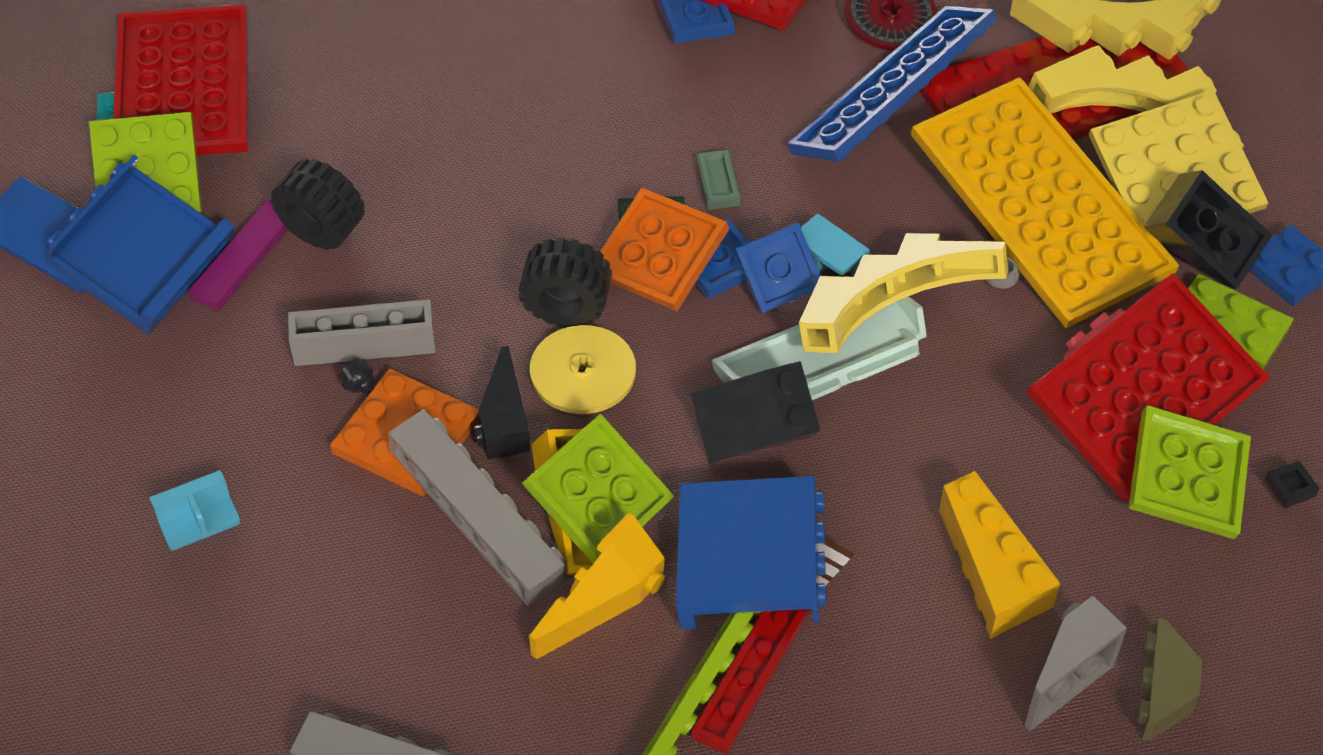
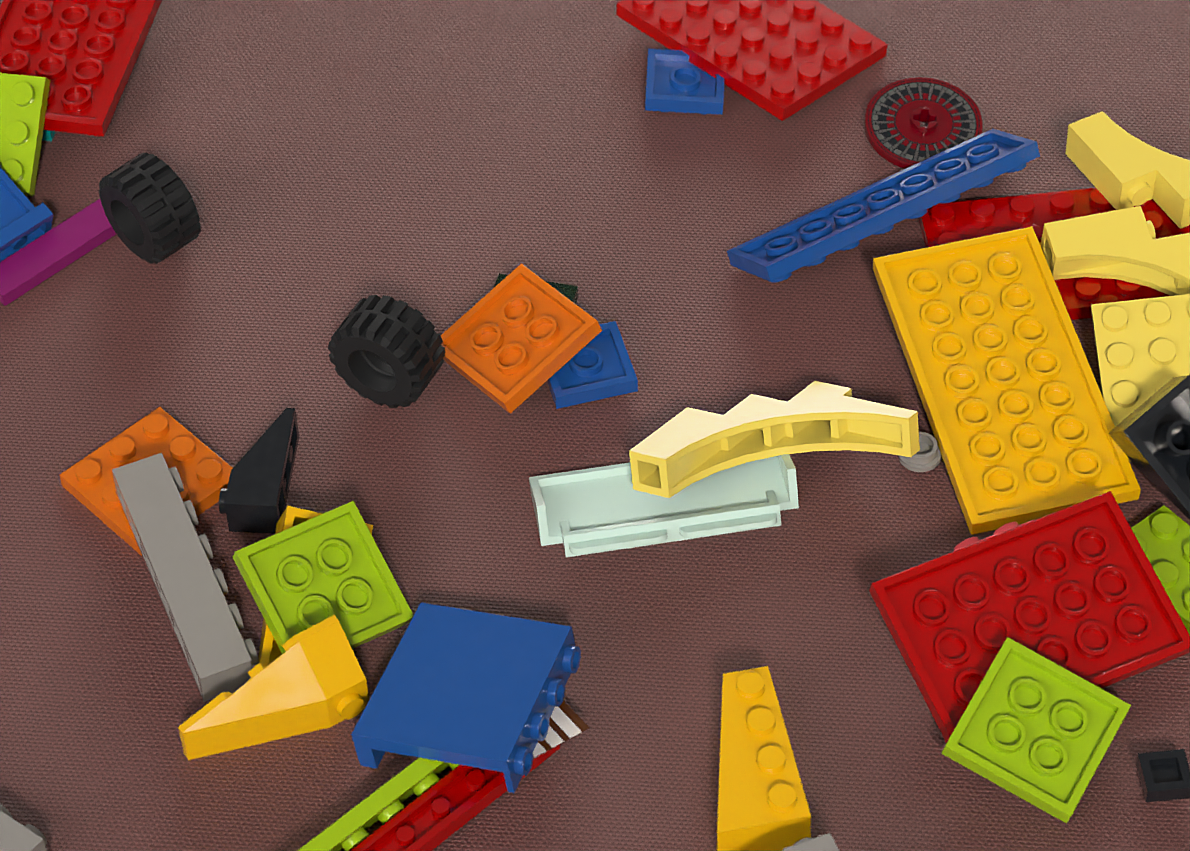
camera: 20 degrees right, 5 degrees down
light grey brick [288,299,436,366] -> none
black plate [338,357,374,394] -> none
light yellow piece [530,325,636,414] -> none
black slope [690,361,821,464] -> none
sand green tile [696,150,741,210] -> none
blue plate [734,222,821,313] -> none
medium azure panel [801,213,870,276] -> none

